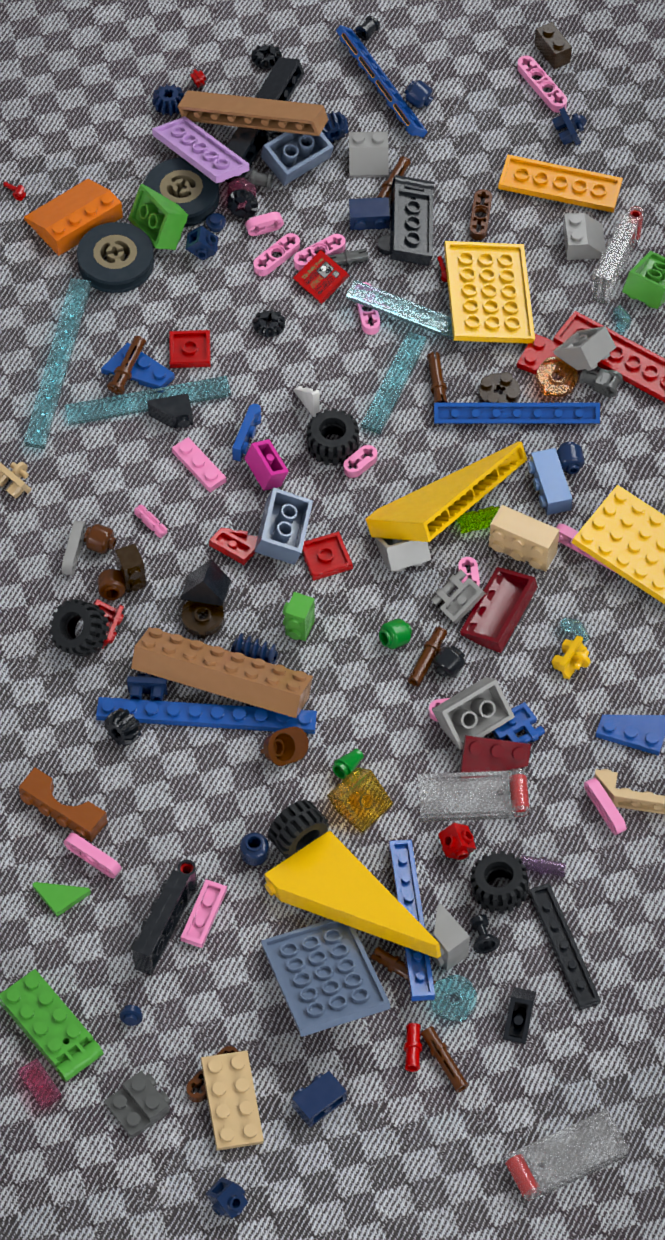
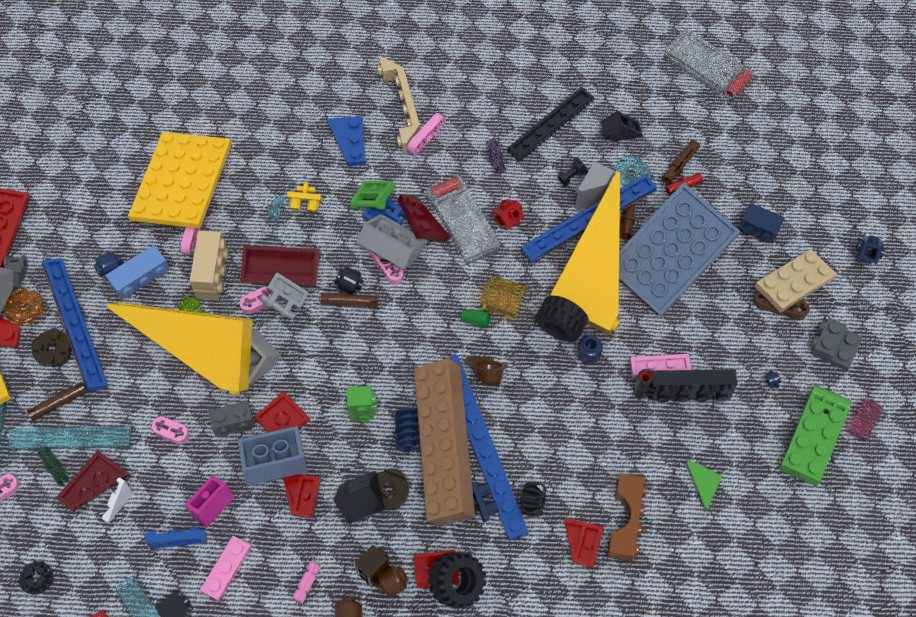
camera: 115 degrees left, 5 degrees up
bright pink beam [64,833,122,879] -> none
black tyre [307,409,359,466] -> none
green head [379,618,412,650] -> none
black tyre [470,851,529,914] -> none
none -> clear green pin [37,447,69,486]
none -> dark red wing [56,450,130,512]
none -> dark grey brick [208,401,255,437]
none -> bright green plate [350,181,395,210]
none -> red wing [564,518,604,568]

